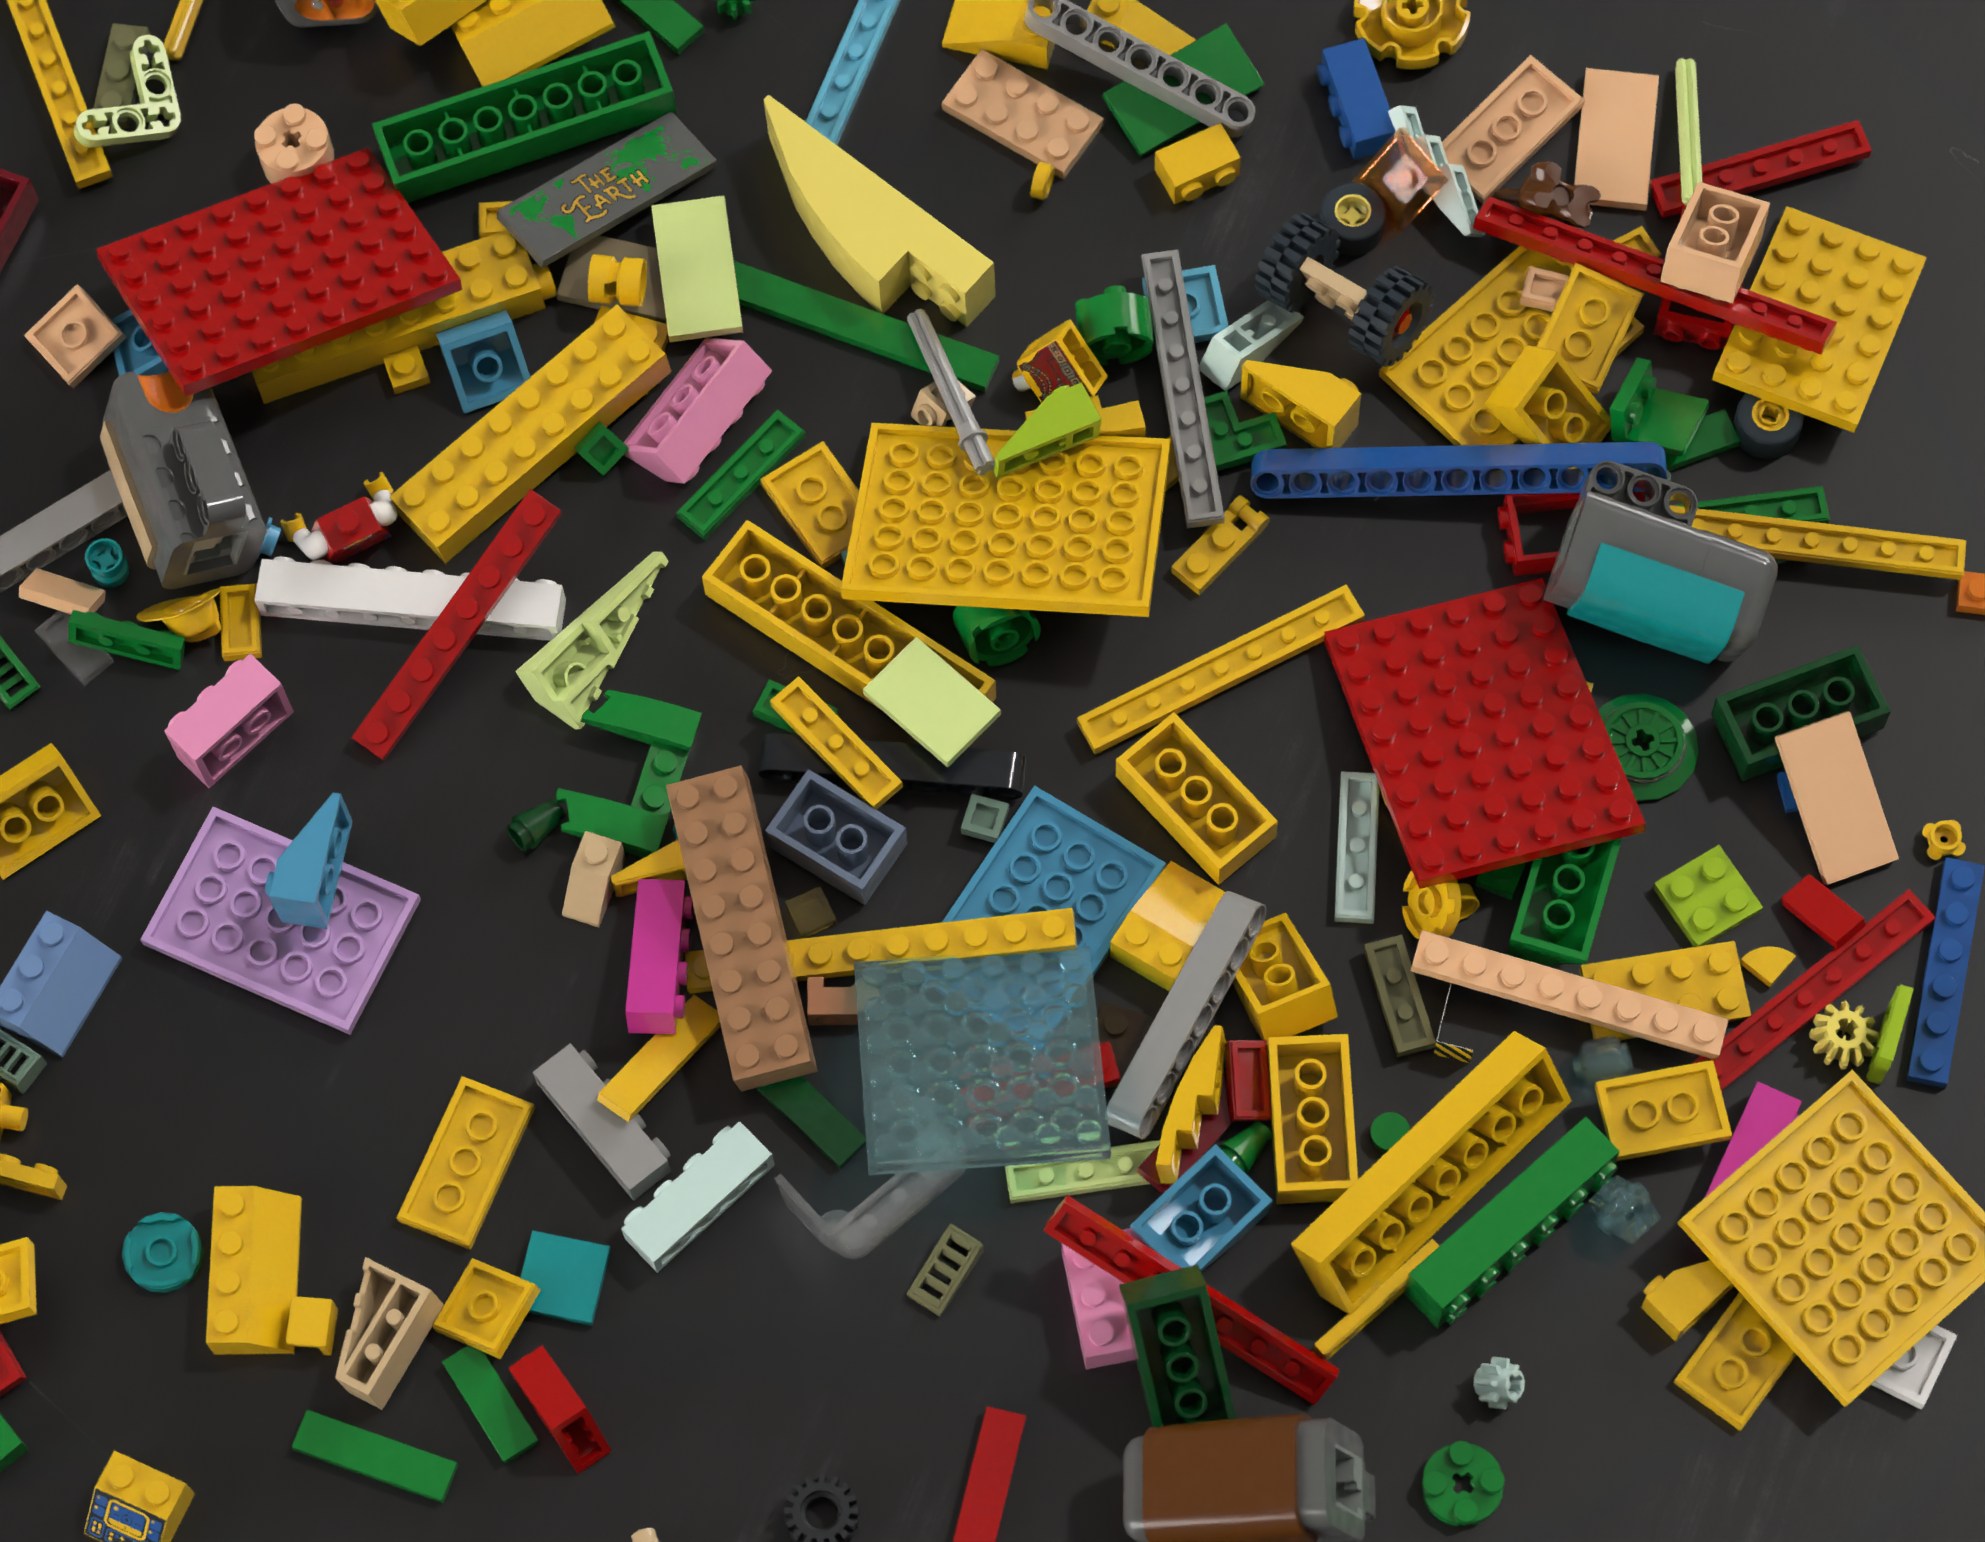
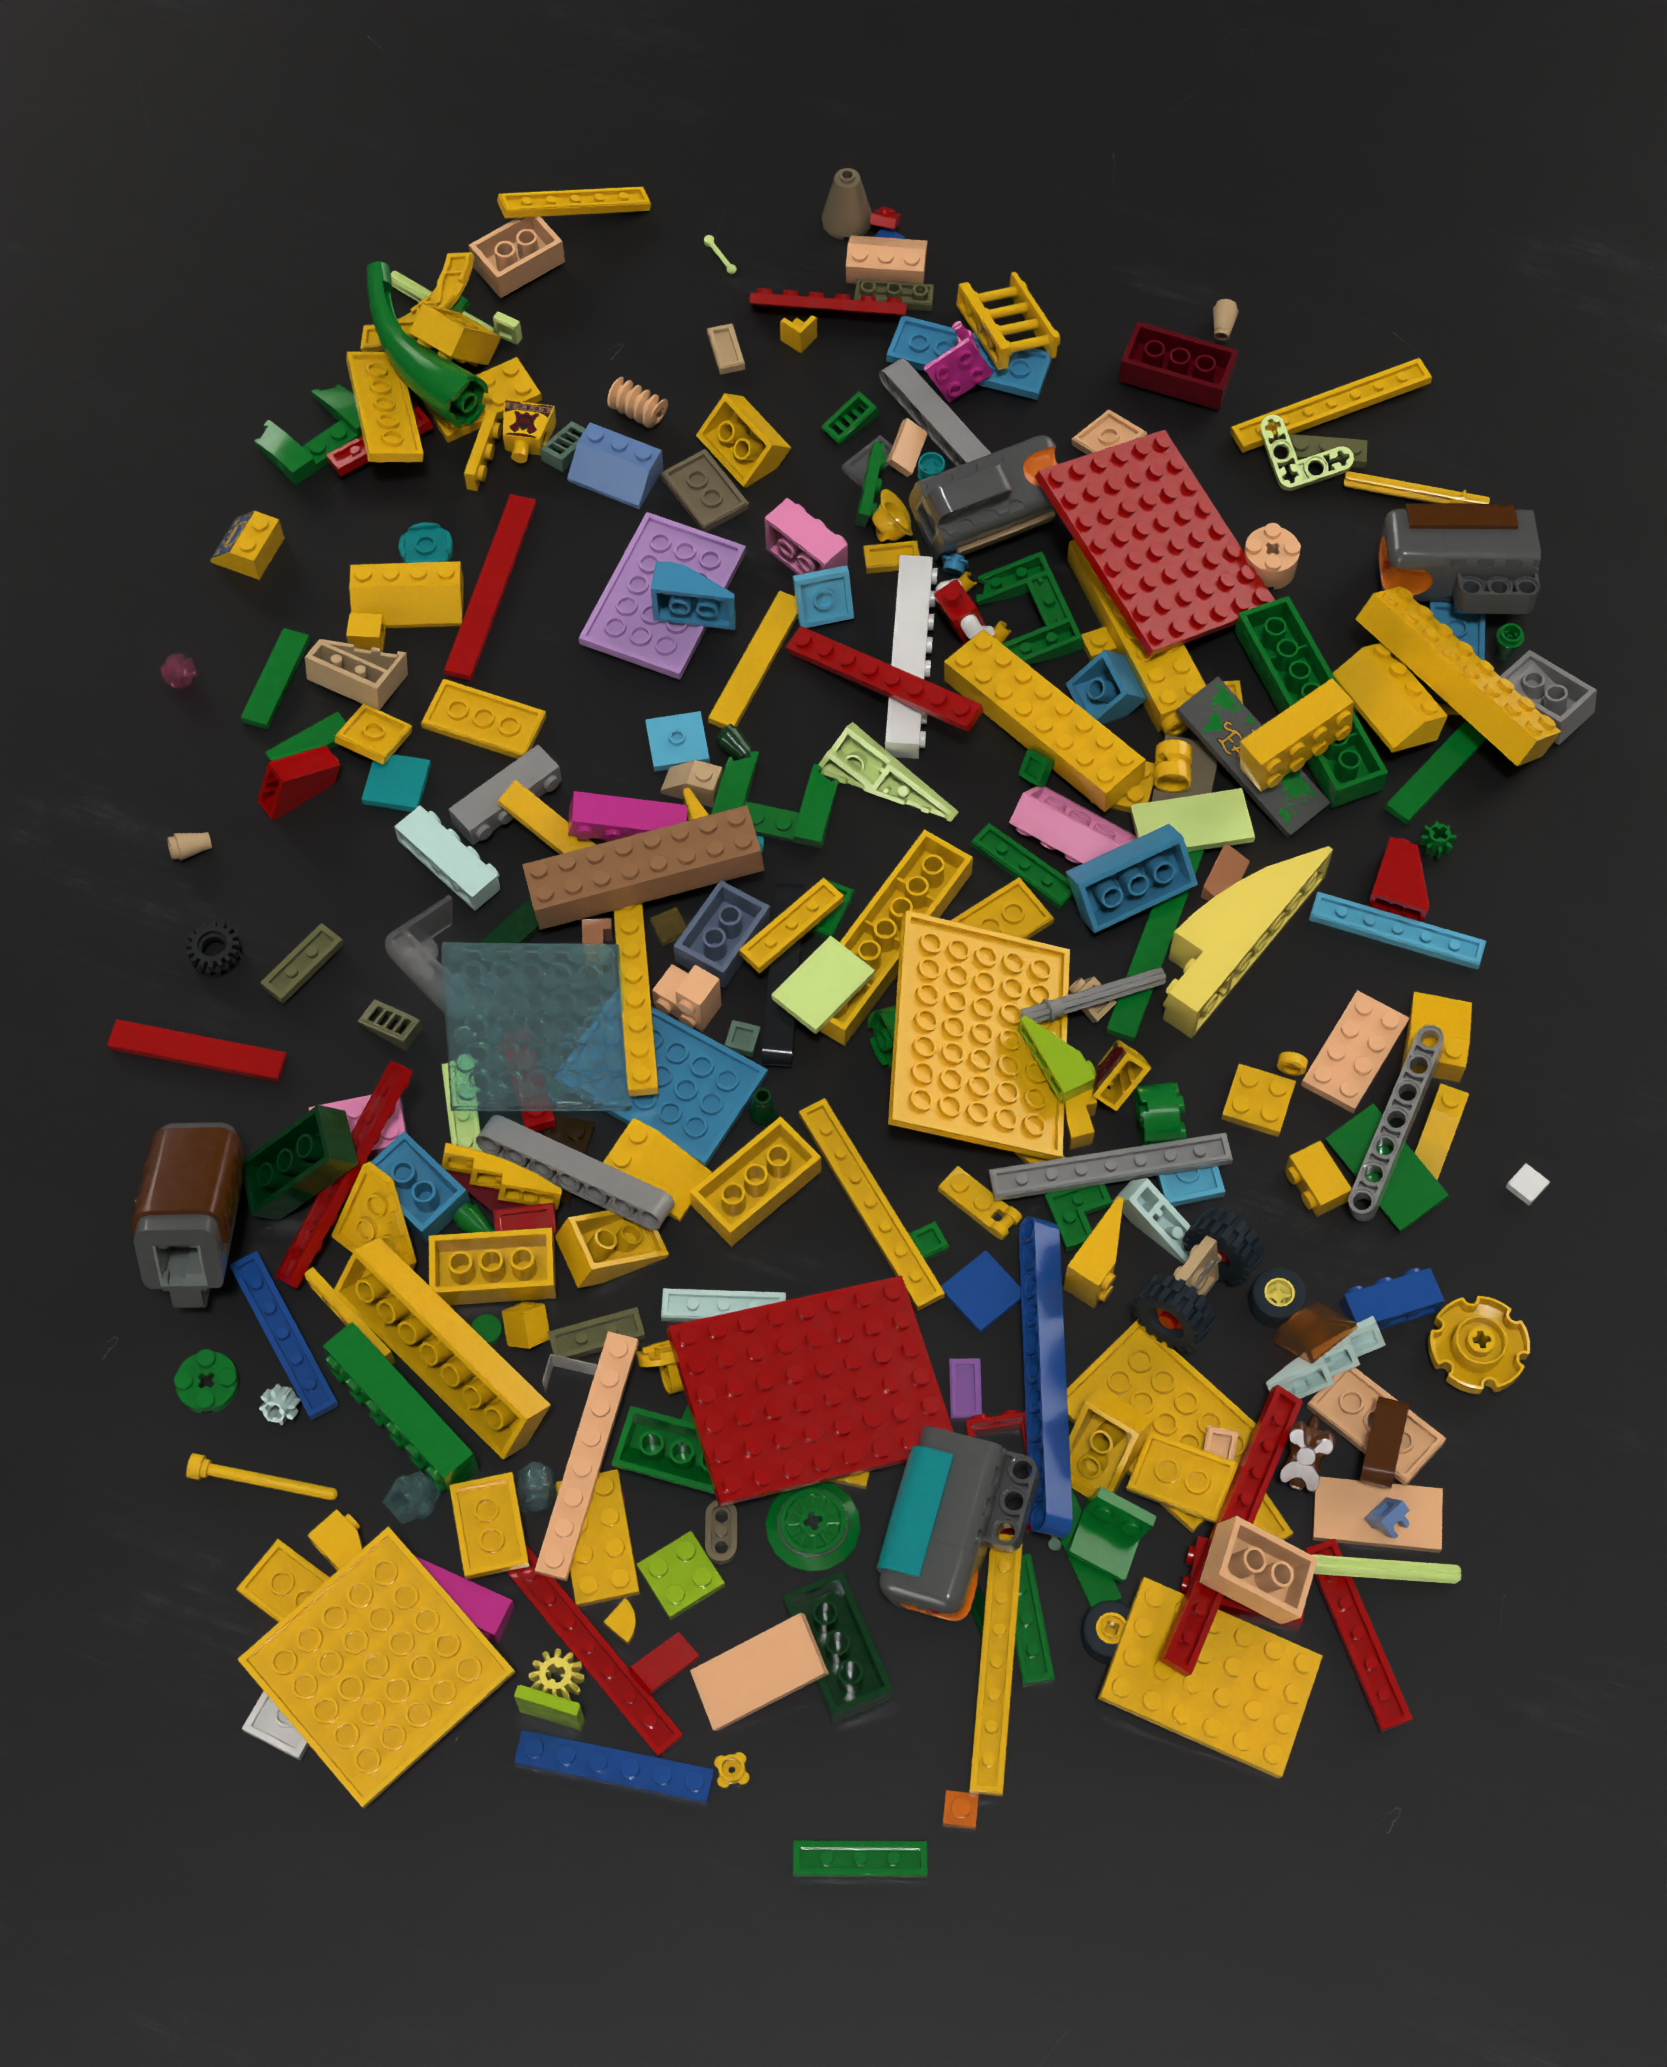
camera: 85 degrees right, 5 degrees down
none -> yellow piece [186,1453,338,1500]
none -> blue plate [229,1251,339,1421]
none -> olive plate [260,923,344,1004]
none -> yellow plate [331,1162,417,1270]
none -> red tile [444,494,537,681]
none -> yellow panel [502,1302,549,1349]
none -> medium azure plate [645,711,710,772]
none -> light nougat brick [652,964,722,1032]
none -> dark tan tile [660,449,749,532]
none -> dark tan plate [705,1500,738,1565]
none -> yellow tile [708,591,798,729]
none -> dark green cone [748,1088,778,1124]
none -> medium azure plate [793,565,854,628]
none -> green tile [908,1221,949,1261]
none -> blue tile [941,1250,1021,1334]
none -> medium lavender tile [949,1358,982,1421]
none -> green wedge [976,551,1084,665]
none -> dark azure brick [1066,824,1198,933]
none -> nougat slope [1201,843,1250,901]
none -> yellow plate [1221,1064,1296,1137]
none -> yellow brick [1240,678,1354,792]
none -> reddish brown beam [1360,1396,1410,1489]
none -> medium blue tile [1365,1497,1410,1539]
none -> red slope [1368,837,1429,922]

